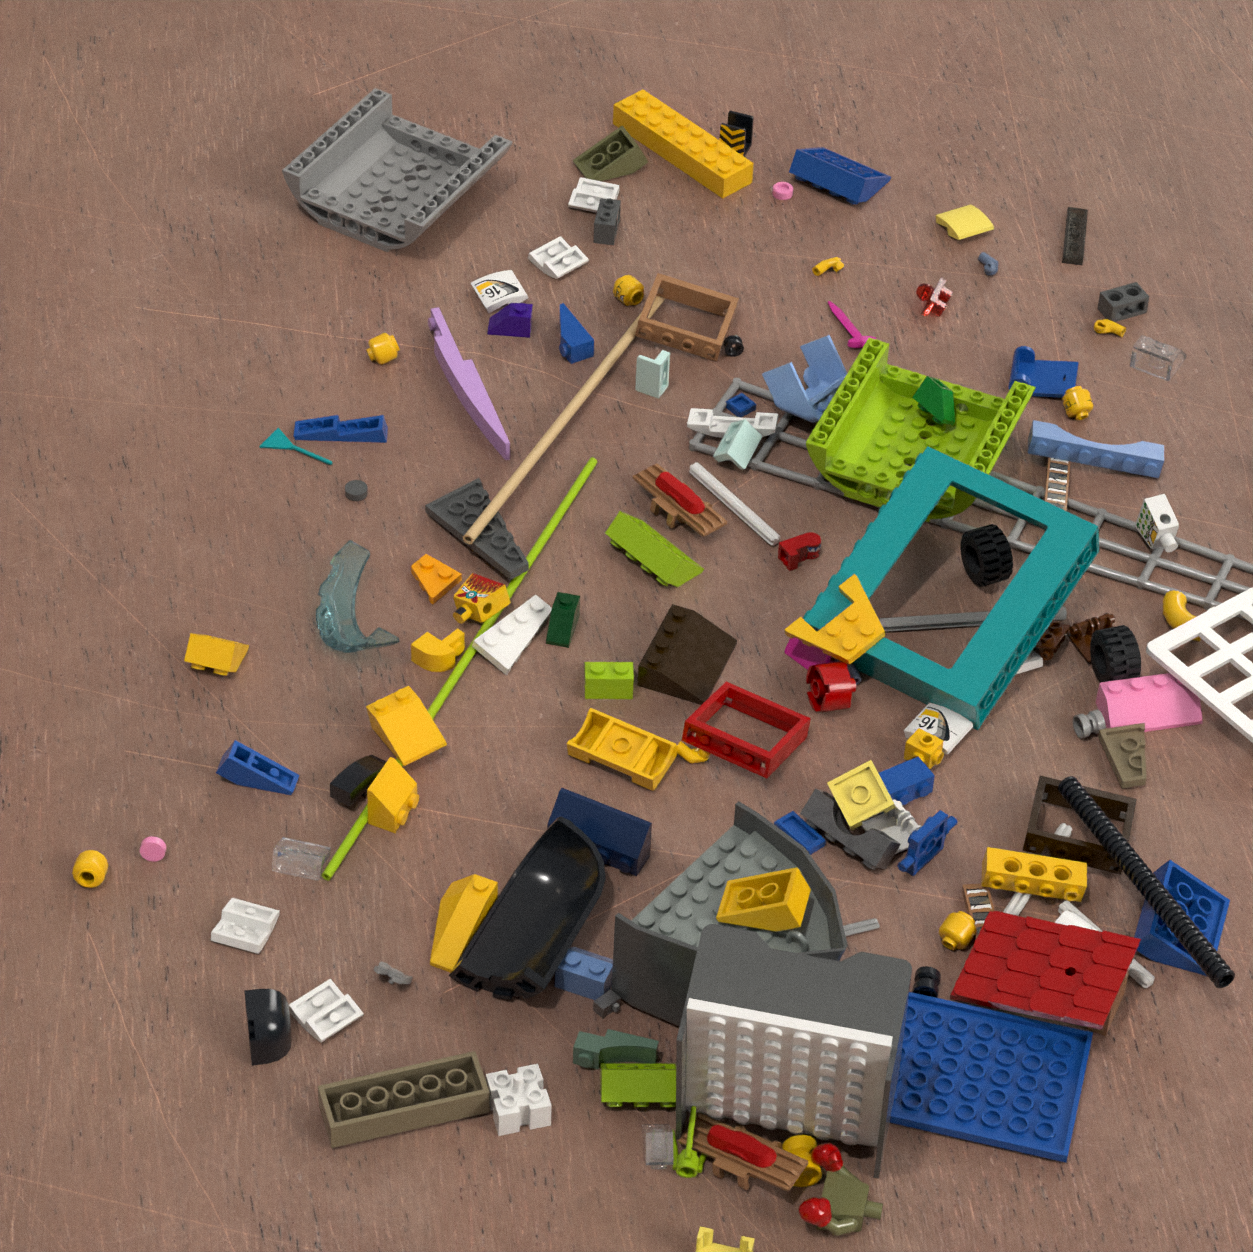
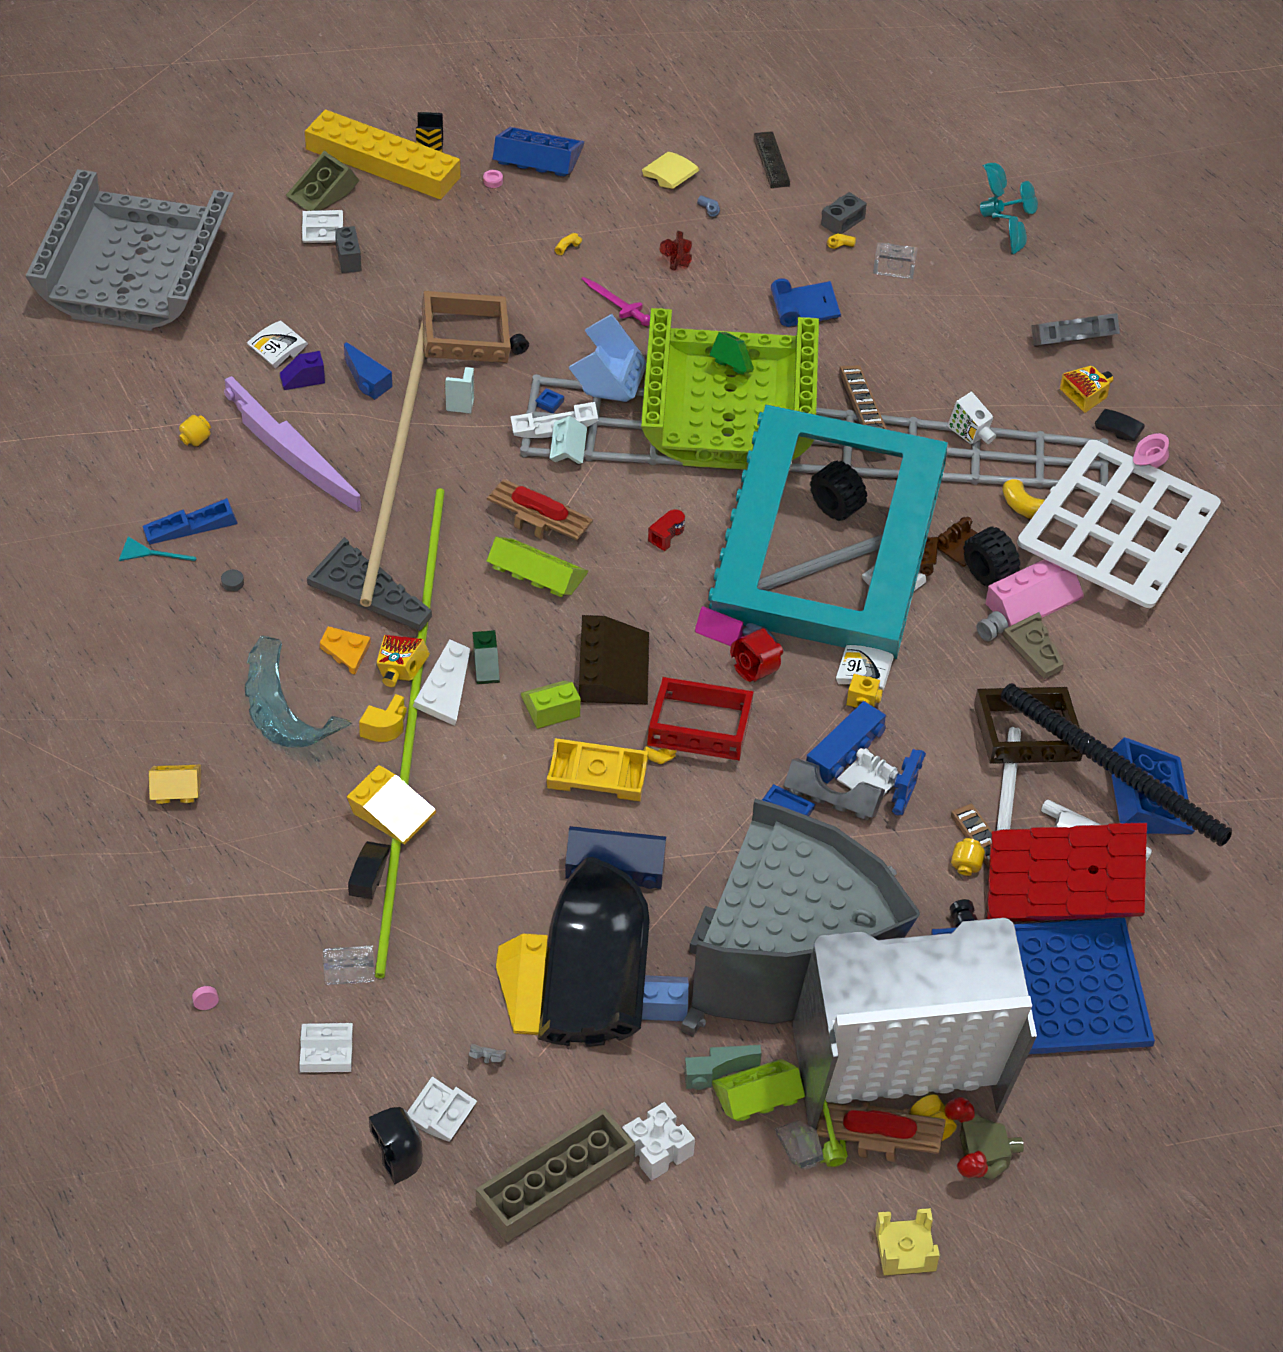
camera: 20 degrees left, 5 degrees up
yellow head [72,850,108,888] -> none
blue slope [216,740,299,795] -> none
yellow slope [367,757,419,833] -> none
white slope [528,236,589,279] -> none
yellow head [613,275,644,306] -> none
white axle [689,462,780,546] -> none
yellow slope [716,867,811,931] -> none
yellow wing [784,574,885,665] -> none
light yellow panel [827,760,896,830] -> none
yellow brick [981,847,1087,902] -> none
medium blue arch [1028,420,1164,478] -> none
yellow head [1062,386,1094,420] -> none

